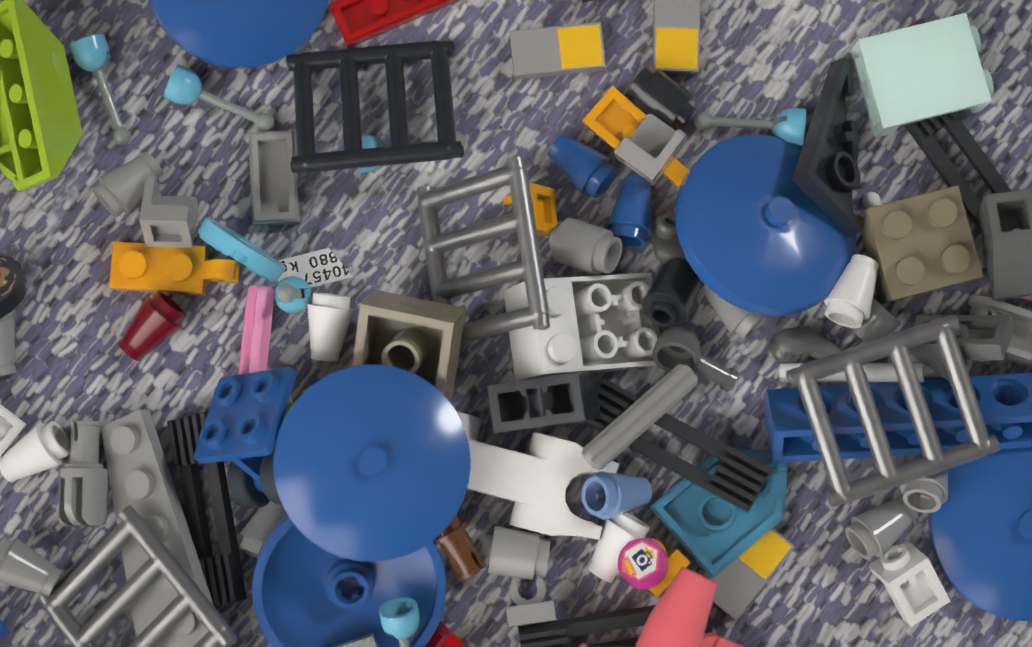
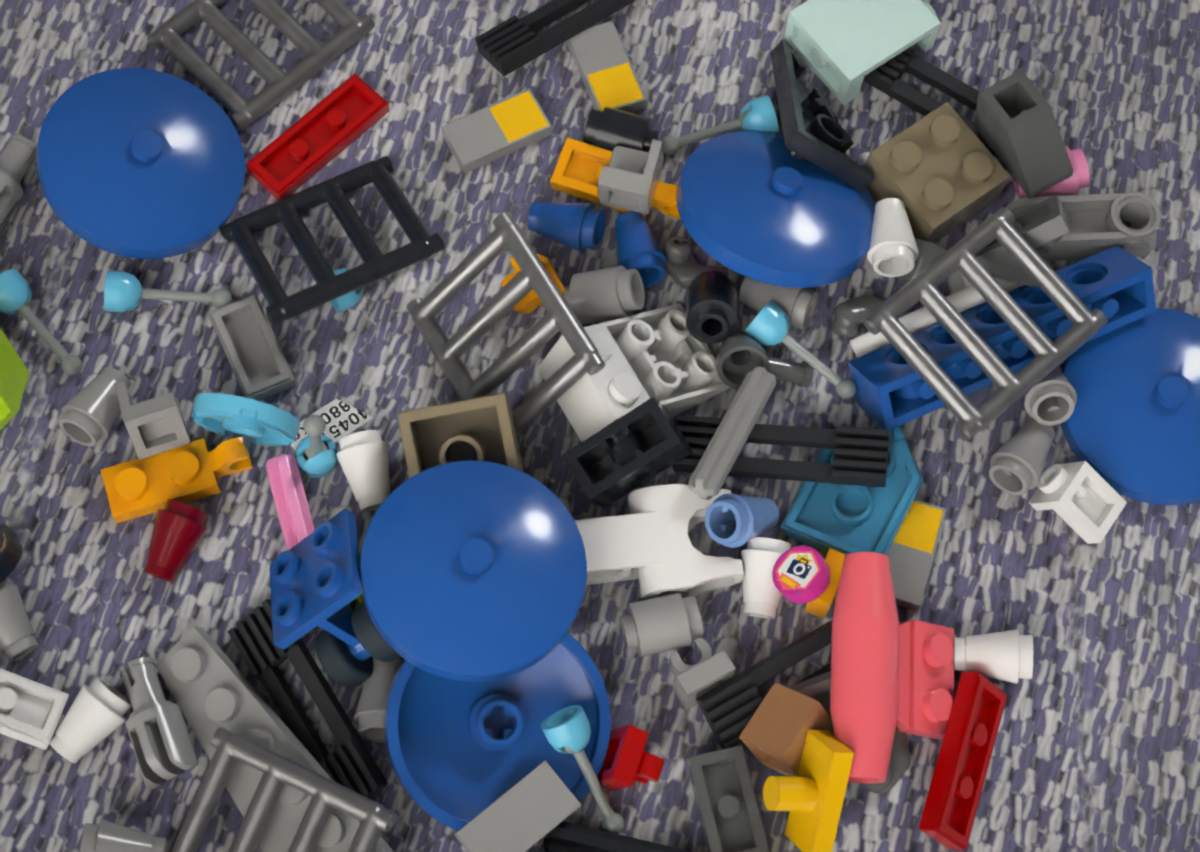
camera: 25 degrees left, 15 degrees down
reddish brown axle [433,515,486,580] -> none
none -> hinge [745,300,857,399]

